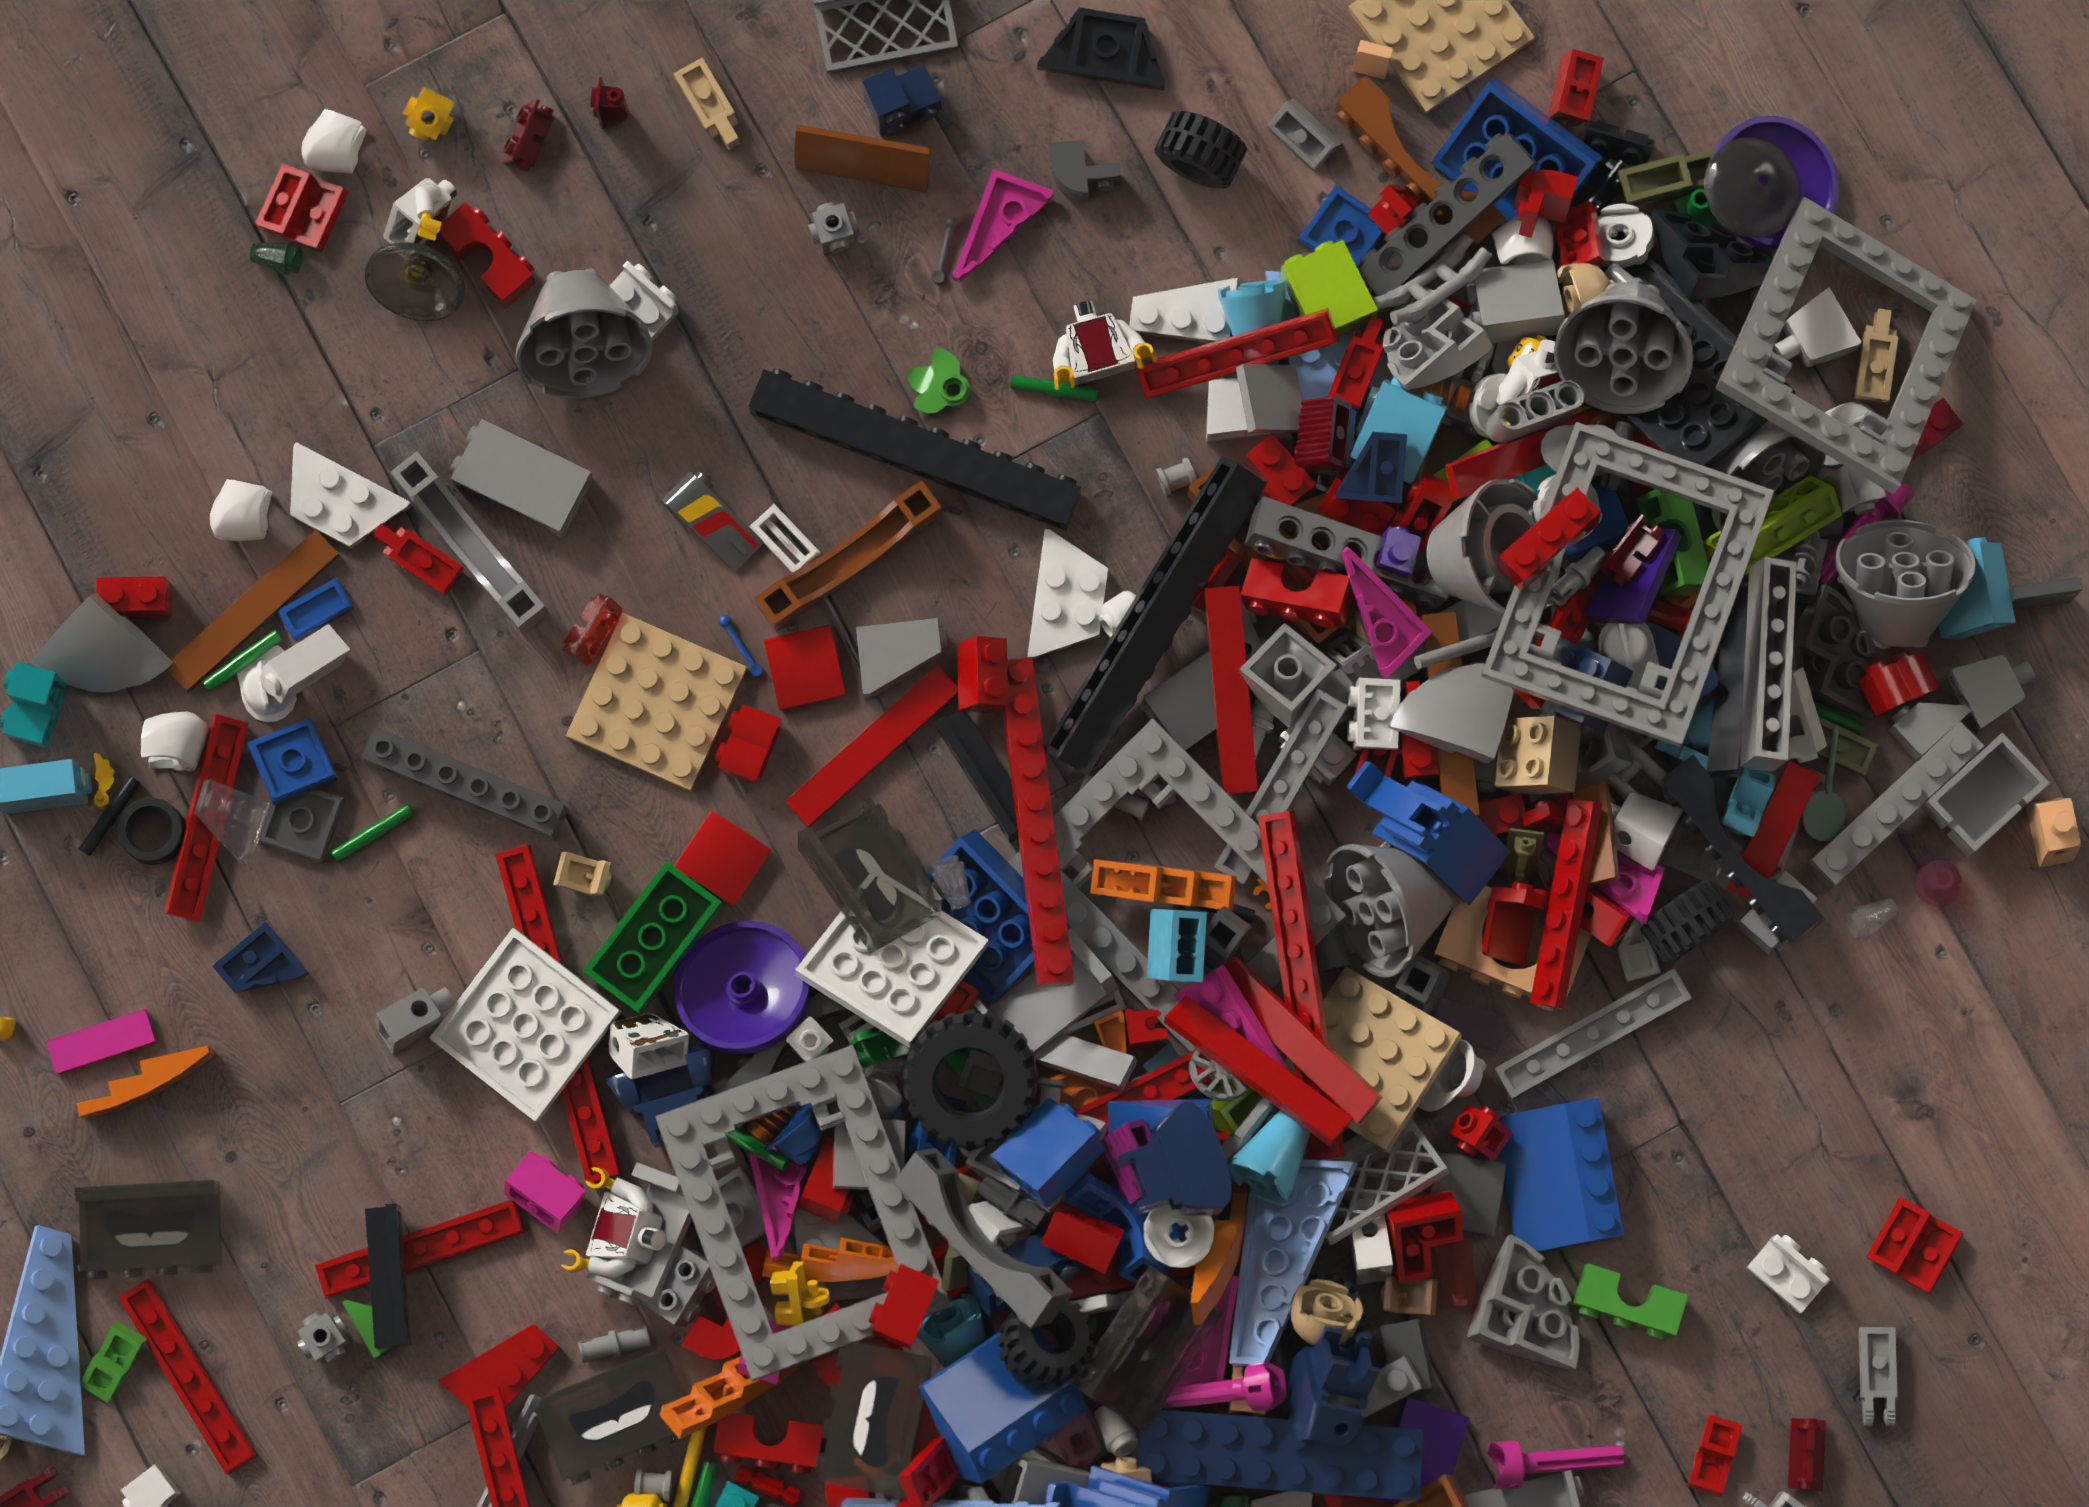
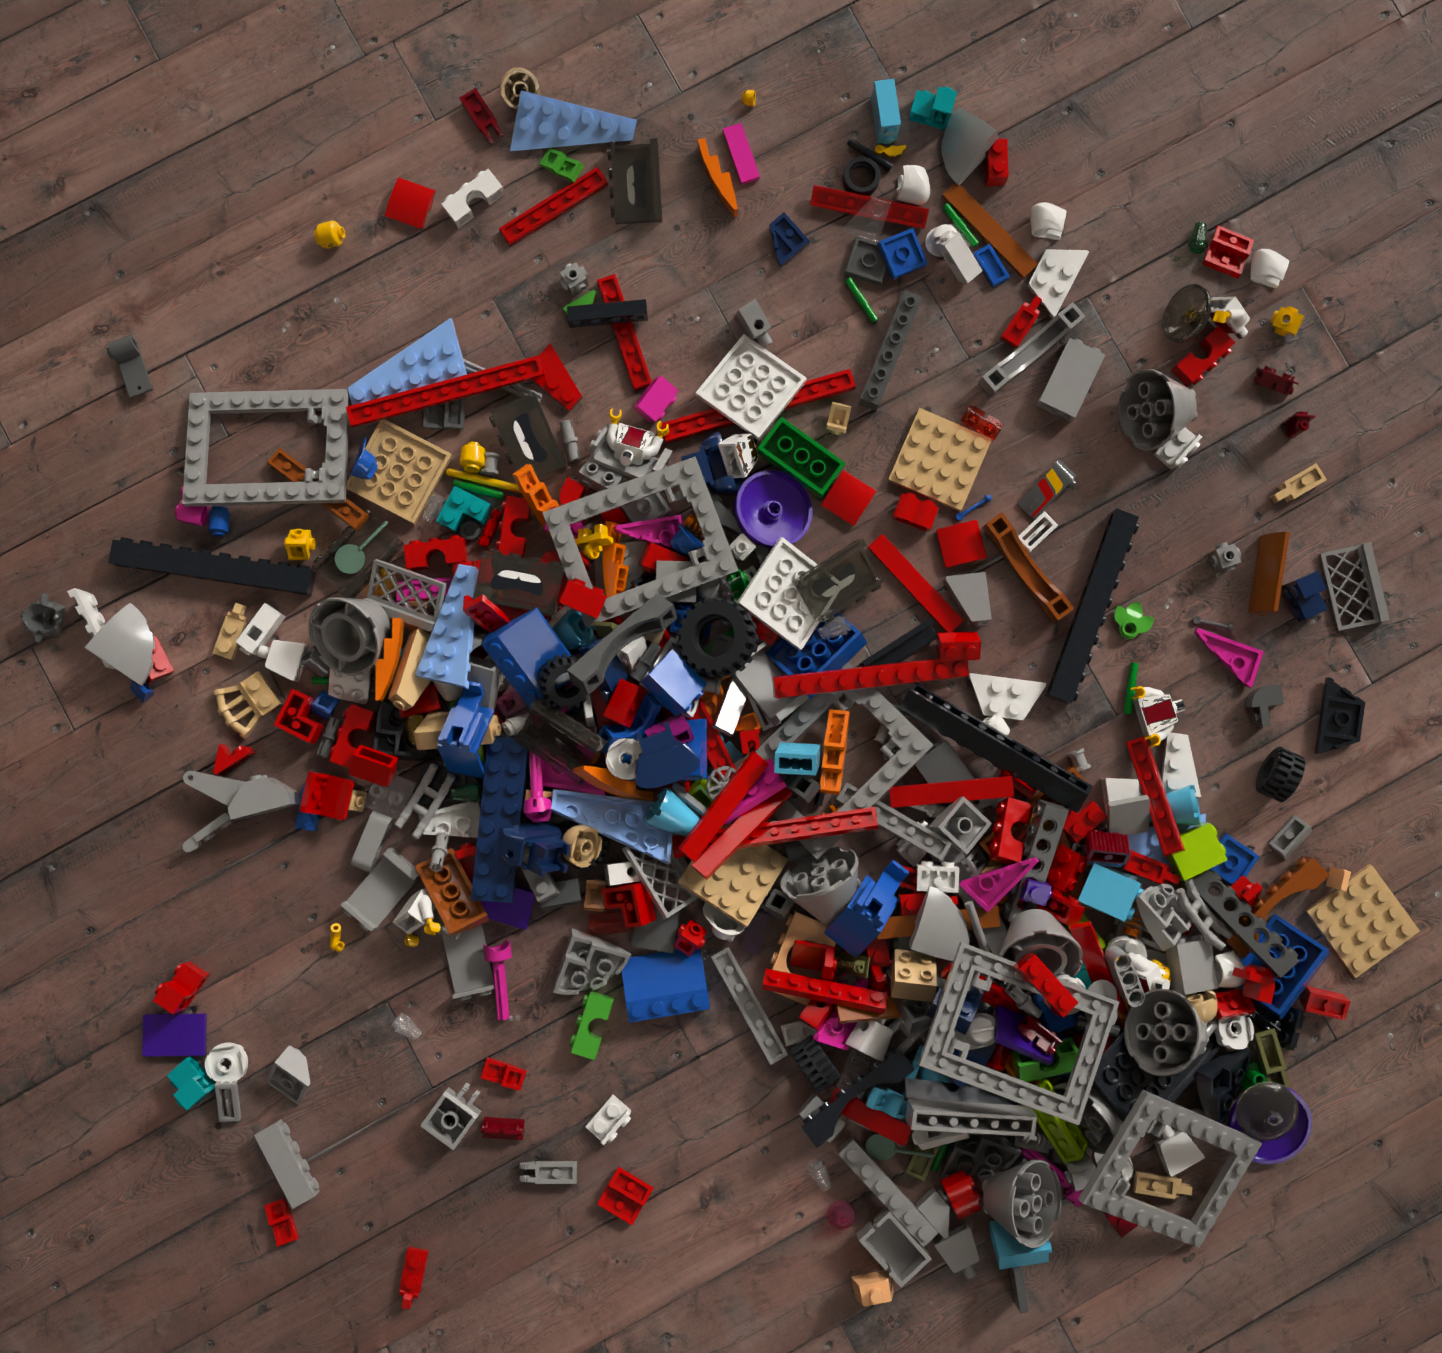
camera: 85 degrees right, 5 degrees up
green piece [726,1127,791,1172] -> none
dark blue wing [1336,431,1407,503] -> none

